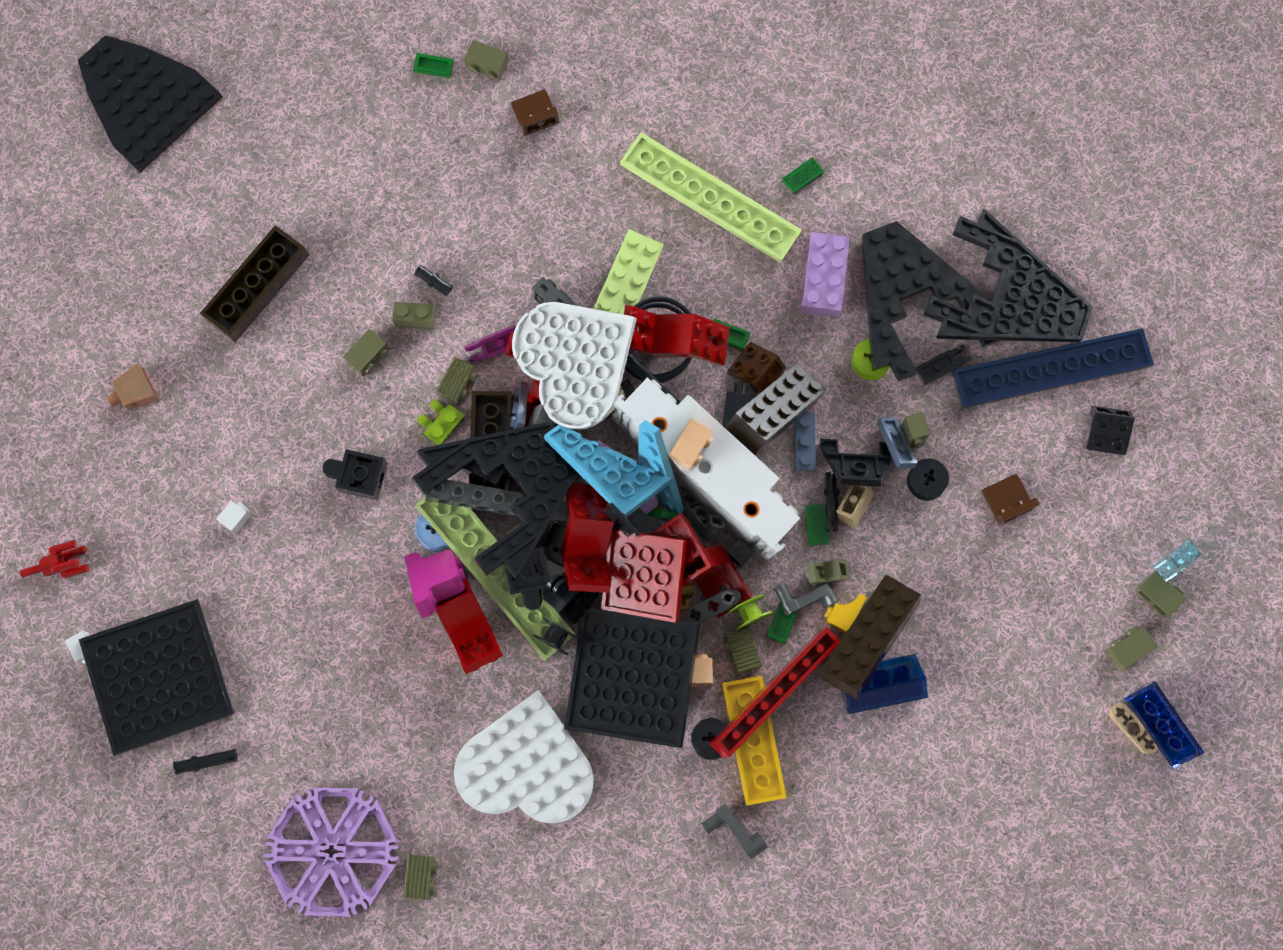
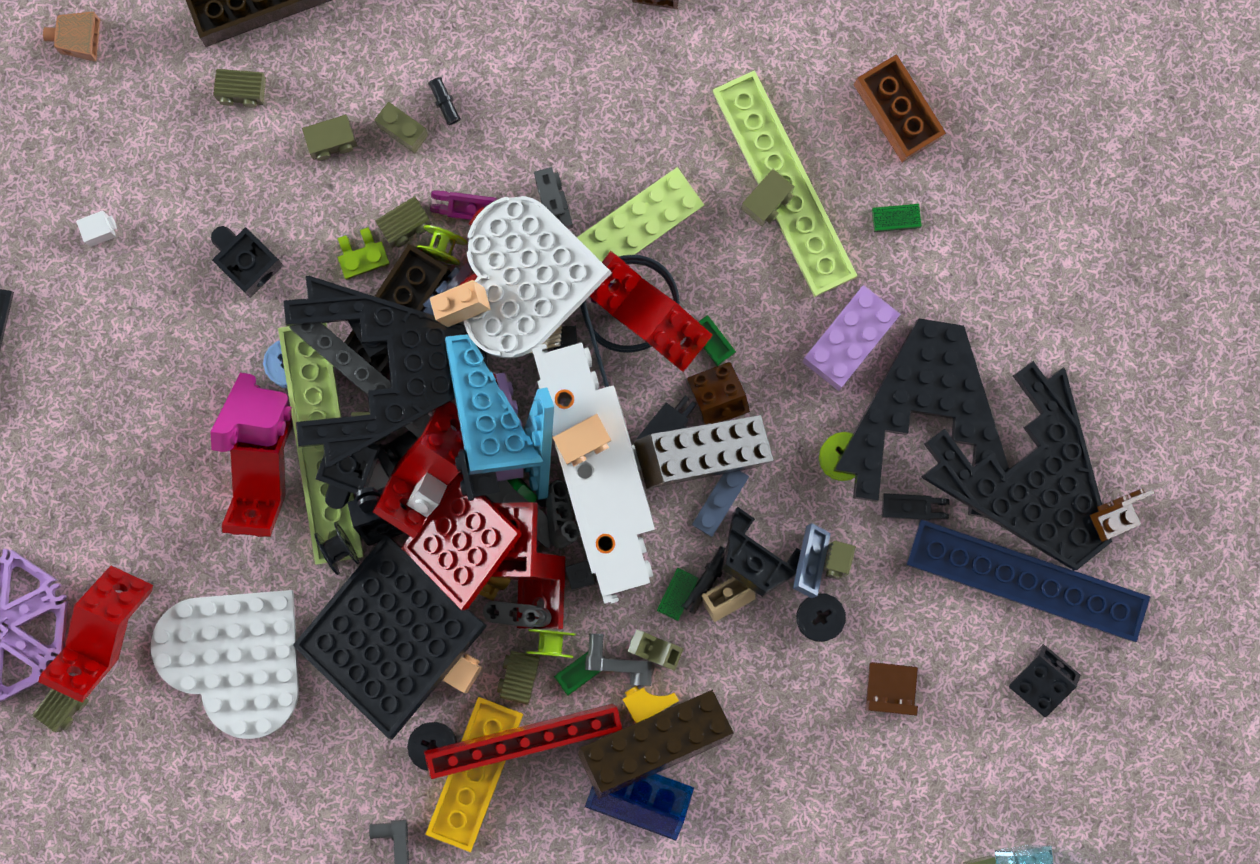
camera: 30 degrees right, 5 degrees up
none -> red bracket [38,565,154,703]
none -> olive brick [213,69,266,108]
none -> white brick [406,473,447,518]
none -> lime piece [416,225,468,265]
none -> light nougat brick [430,280,491,327]
none -> olive brick [741,169,795,227]
none -> dark orange brick [853,54,946,163]
none -> bracket [1090,488,1155,542]

